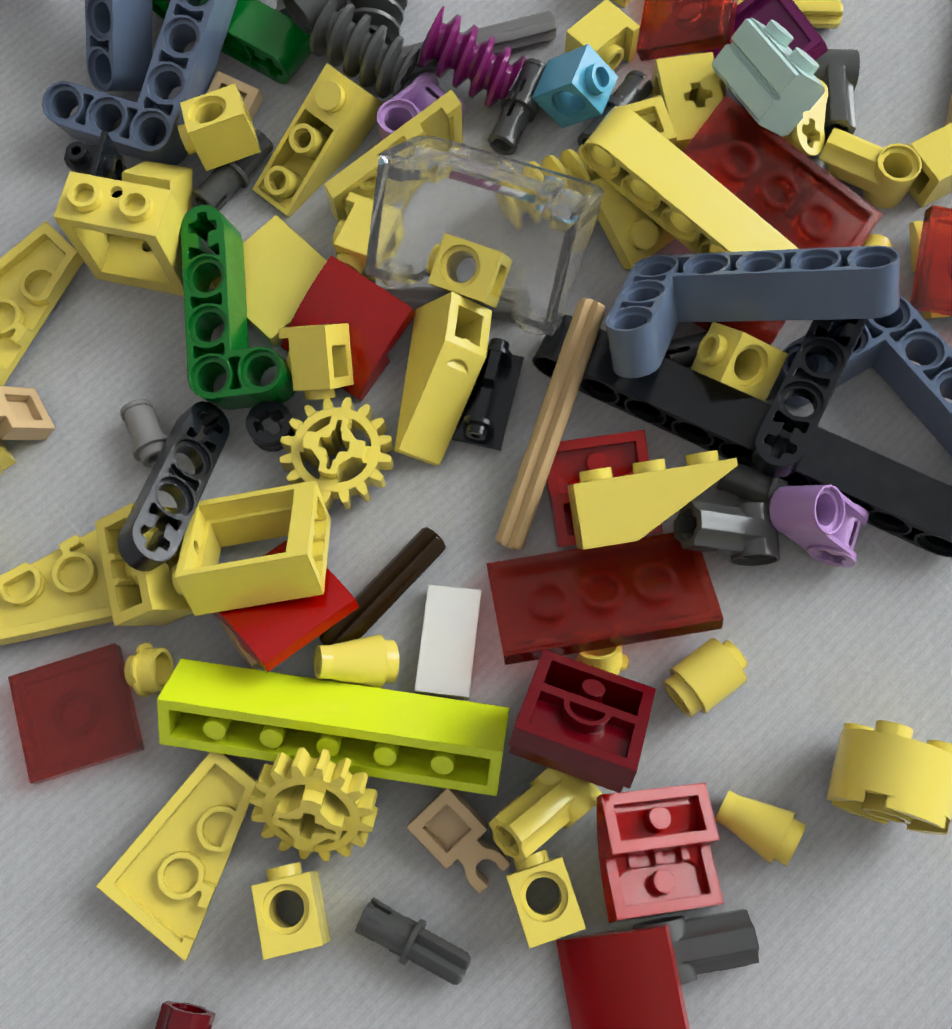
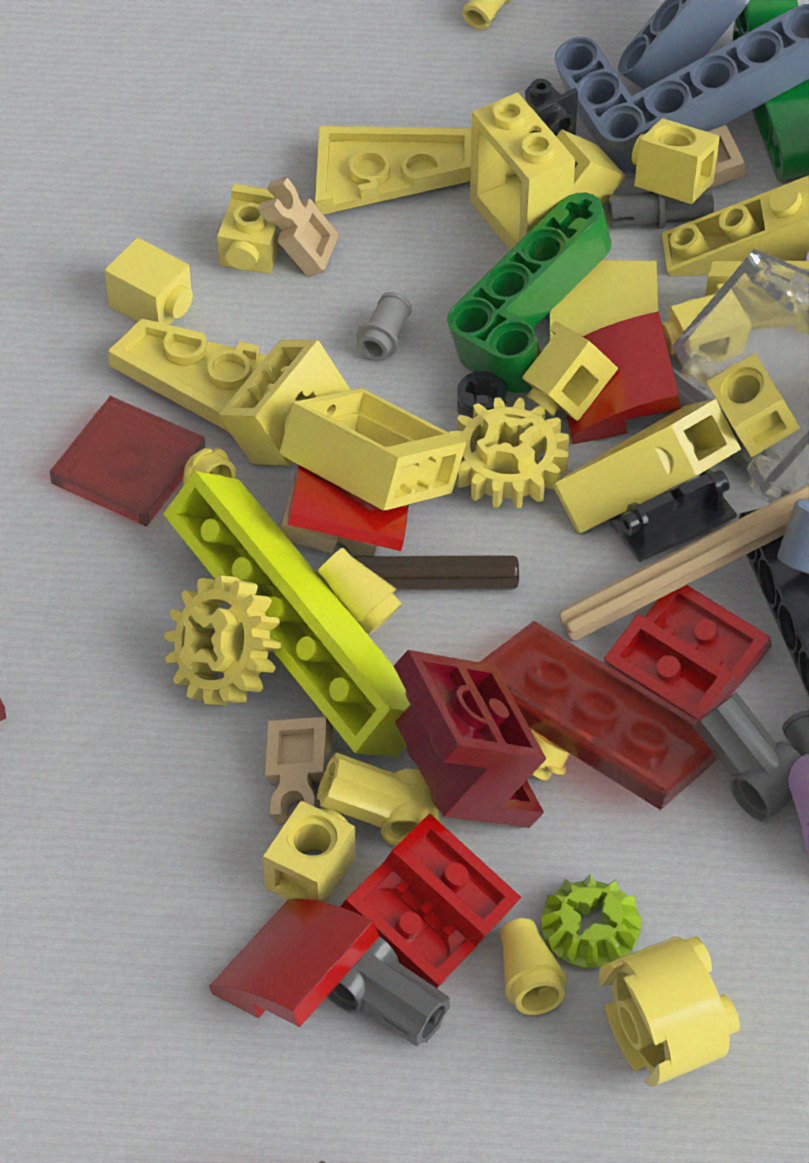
camera: 45 degrees right, 20 degrees down
light yellow wing [96,752,257,962] -> none
black beam [117,401,230,571] -> none
light yellow brick [251,862,331,960] -> none
dark grey axle [355,897,471,985] -> none
white tile [414,584,482,700] -> none
light yellow slope [567,450,738,550] -> none
light yellow brick [662,638,748,718] -> none
none -> lime gear [541,874,642,968]

